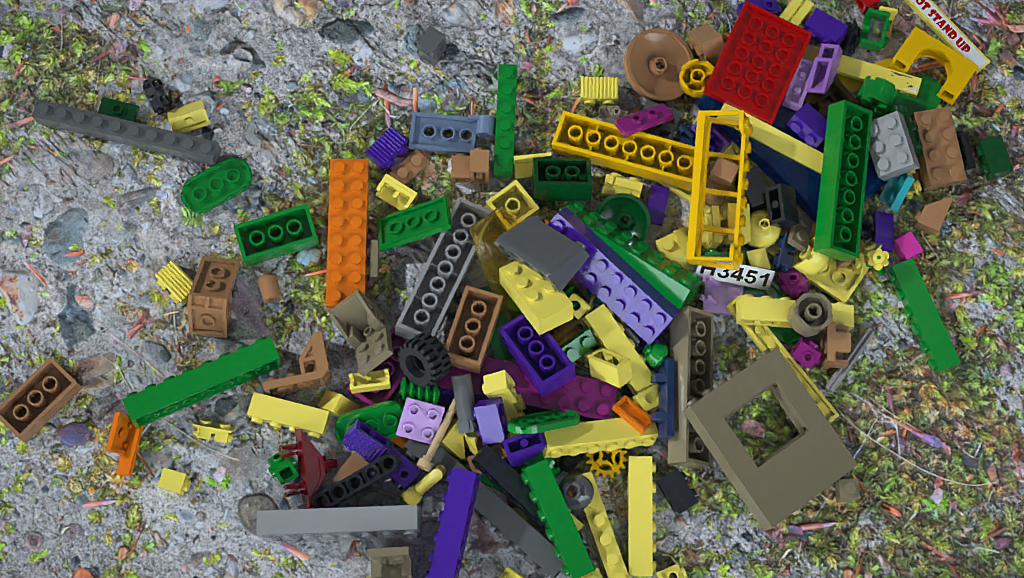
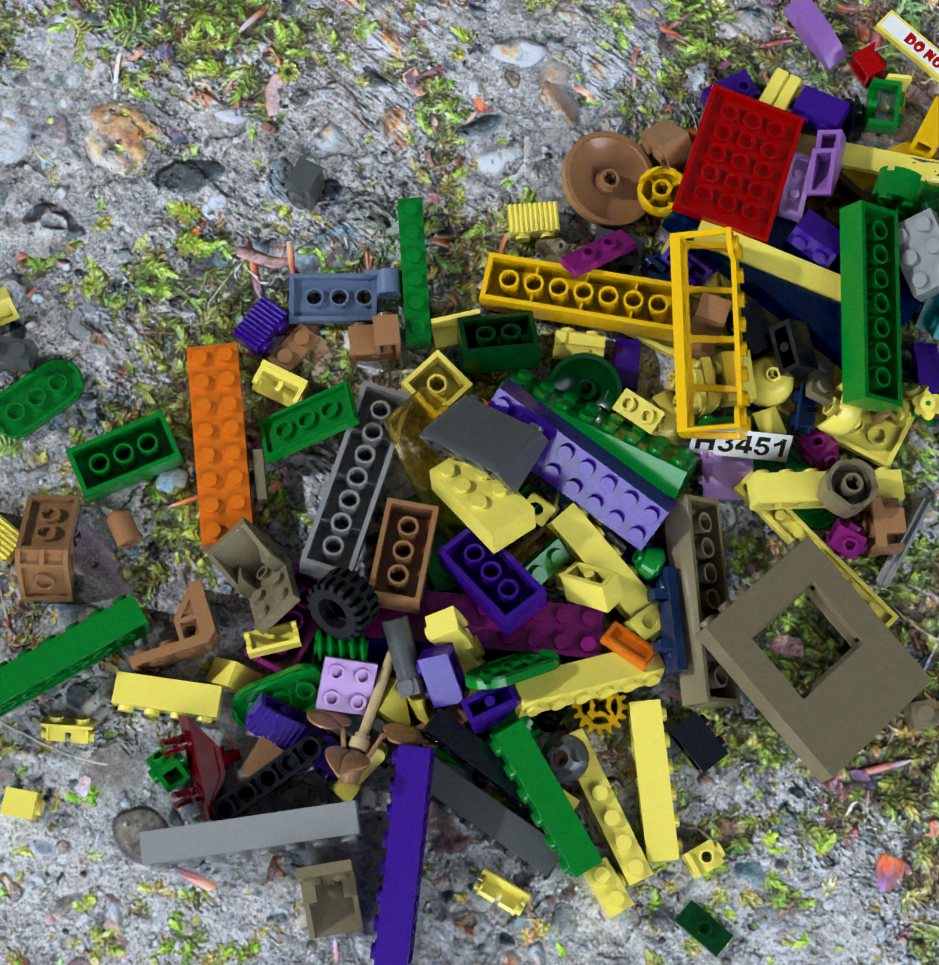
camera: 10 degrees left, 0 degrees up
none -> medium nougat plant [306,708,429,785]
none -> light yellow hinge [612,388,666,435]

